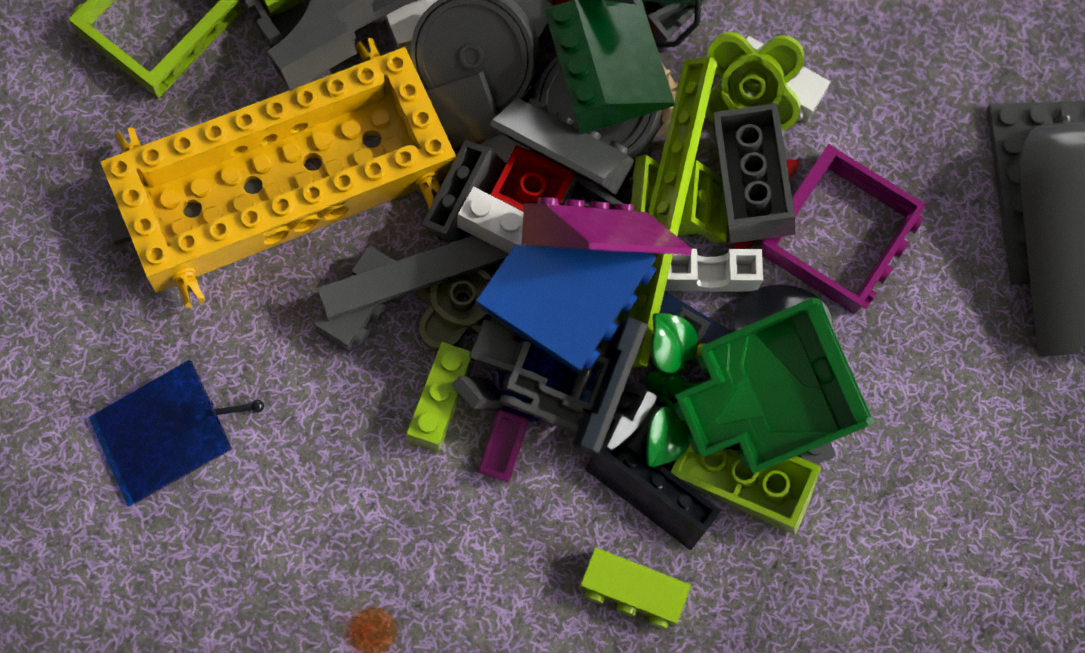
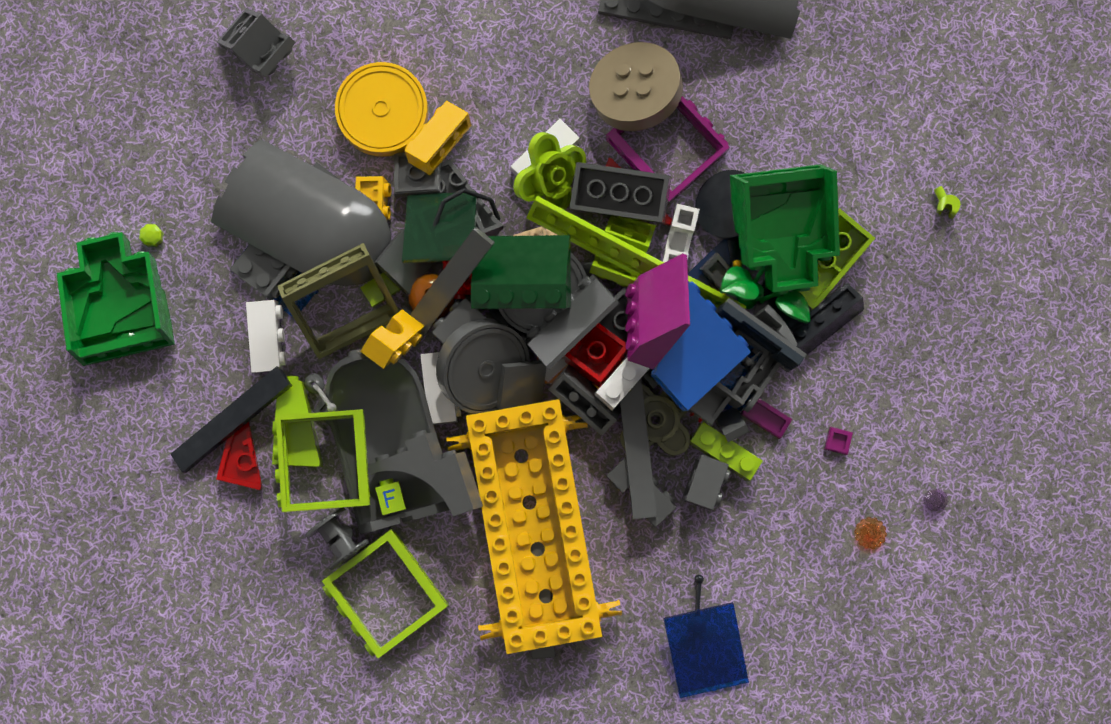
camera: 75 degrees left, 10 degrees up
lime brick [579,547,691,629] -> none
none -> dark tan brick [589,42,683,131]
none -> dark grey brick [682,455,730,510]
none -> magenta tile [824,427,853,455]
none -> lime piece [934,186,961,219]

